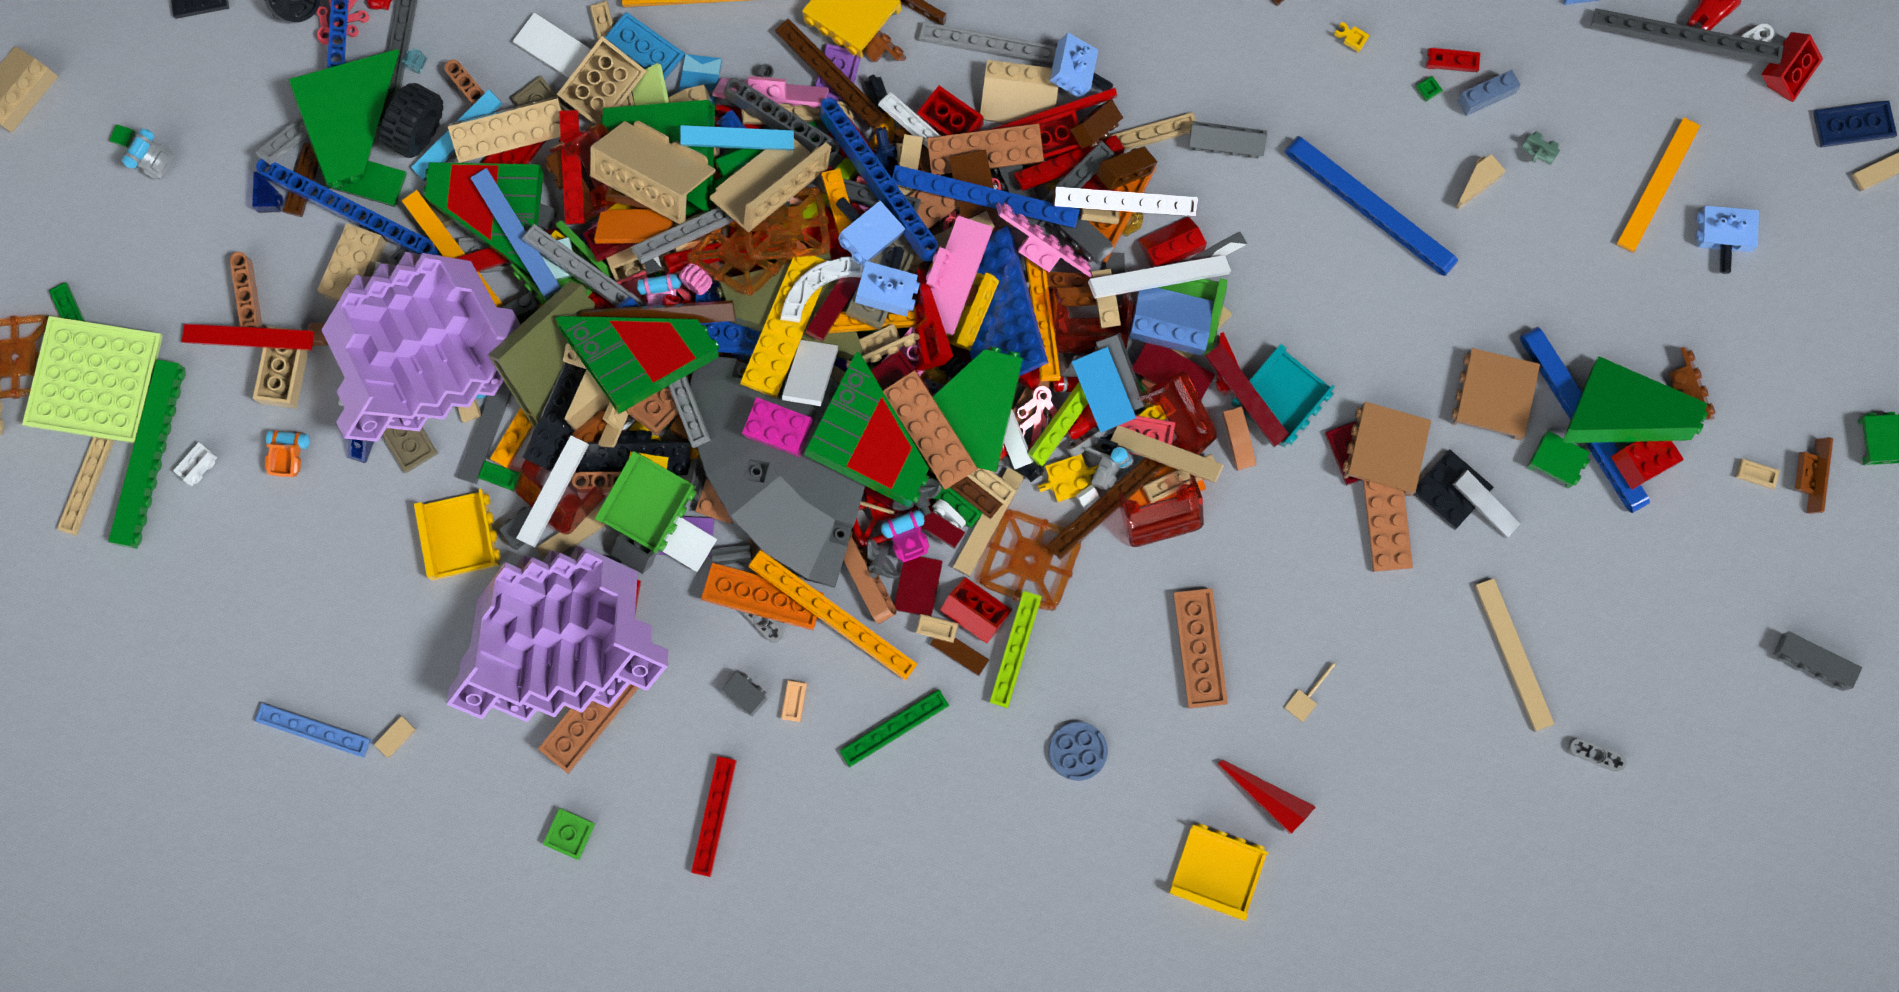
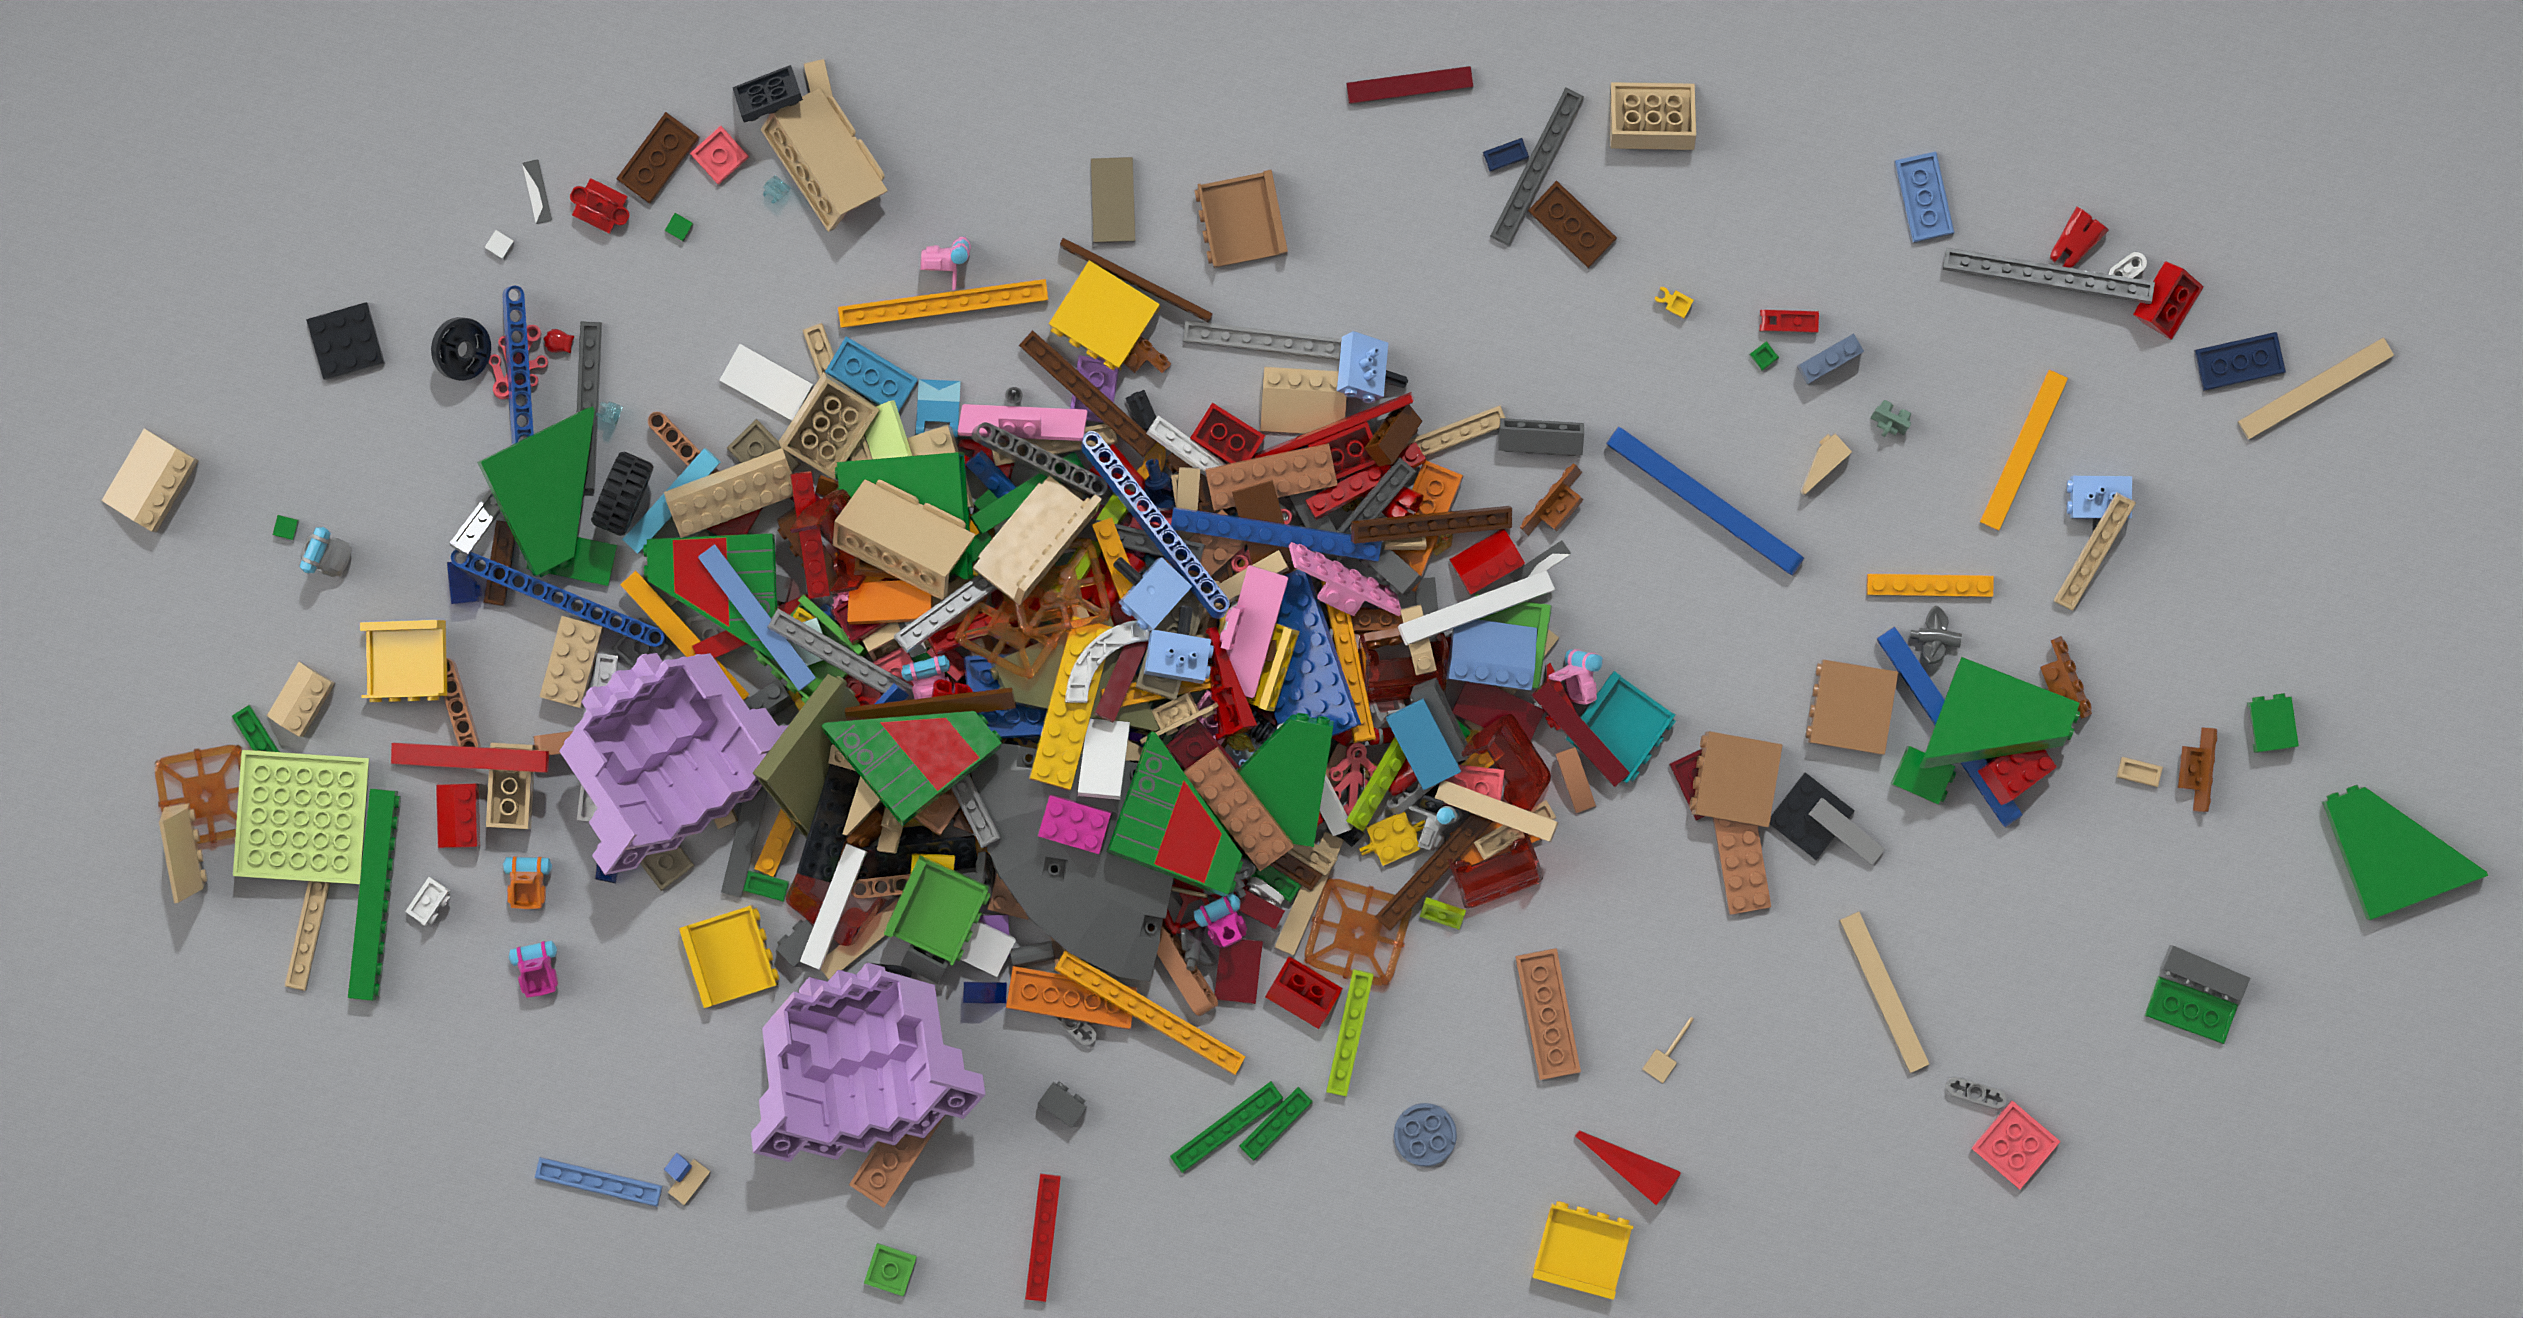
camera: 15 degrees left, 10 degrees up
bright pink gear [679,263,713,295] -> none
medium azure tile [680,125,794,151] -> none
light nougat tile [781,680,807,722] -> none
tan tile [916,614,958,643] -> none
reddish brown tile [930,638,990,676] -> none
white tile [1076,485,1100,511] -> none
reddish brown brick [1096,146,1157,191] -> none
none -> tan slope [267,662,335,737]
none -> yellow panel [360,620,447,702]
none -> red slope [436,783,480,848]
none -> dark pink piece [508,941,558,998]
none -> tile [664,1153,692,1182]
none -> clear blue slope [963,981,1007,1004]
none -> green tile [1239,1087,1313,1161]
none -> lime plate [1419,897,1466,929]
none -> dark orange bracket [1520,463,1584,536]
none -> bright pink piece [1548,649,1603,704]
none -> light orange plate [1867,574,1994,597]
none -> dark grey plant [1910,605,1962,664]
none -> coral plate [1971,1100,2061,1189]
none -> tan tile [2054,492,2136,611]
none -> green tile [2144,976,2238,1044]

